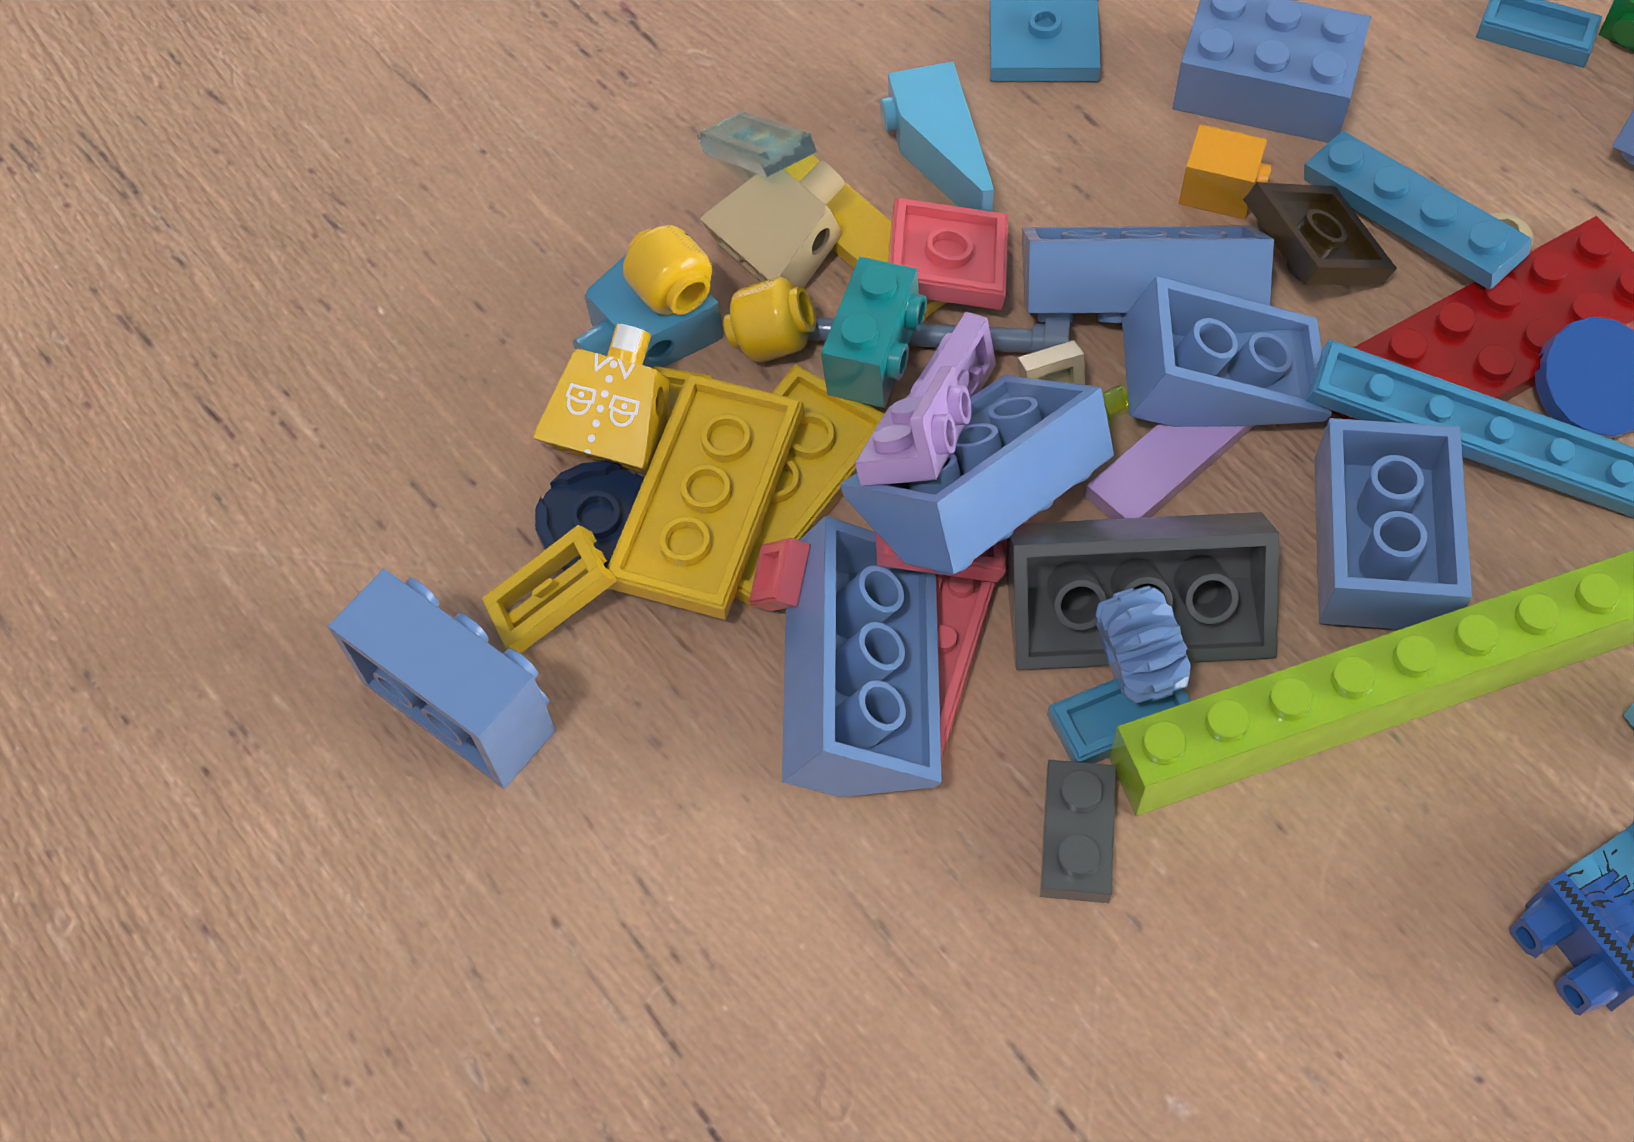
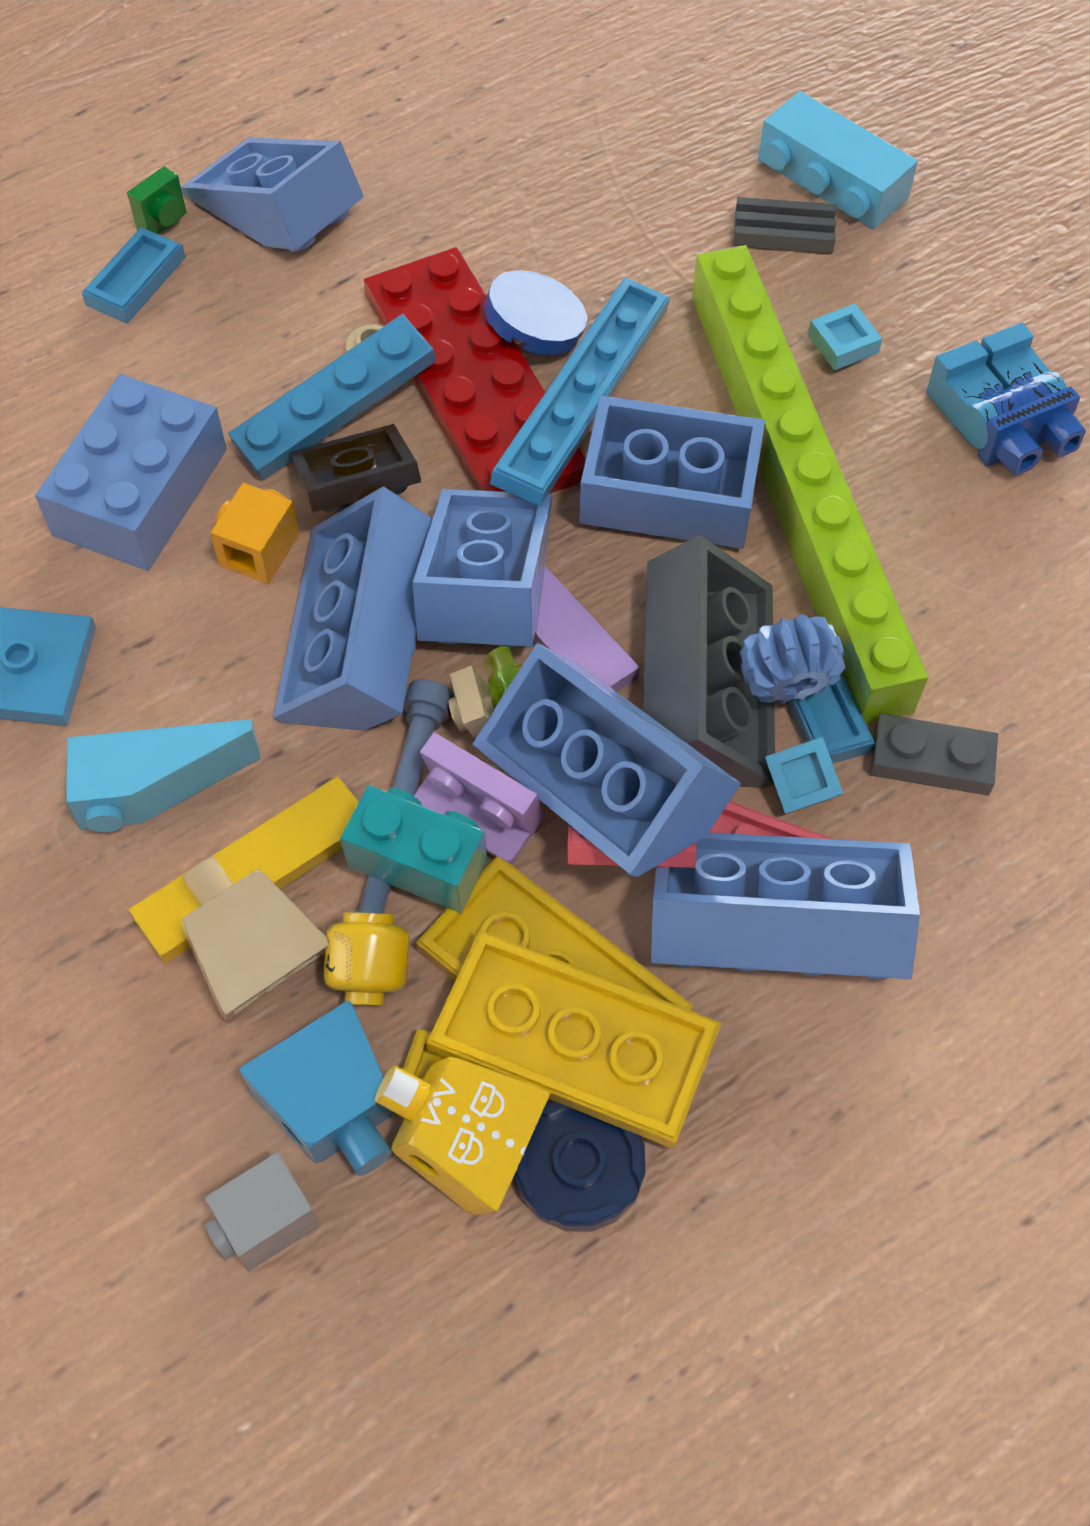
camera: 90 degrees left, 0 degrees up
medium blue brick [328,568,556,789] -> none
yellow tile [482,525,617,654] -> none
yellow head [623,225,712,315] -> none
clear light blue tile [697,111,817,177] -> none
coral tile [749,538,810,611] -> none
lavender bracket [855,366,971,486] -> none
coral tile [888,197,1008,310] -> none
none -> light grey brick [204,1152,320,1272]
none -> medium azure plate [765,736,843,815]

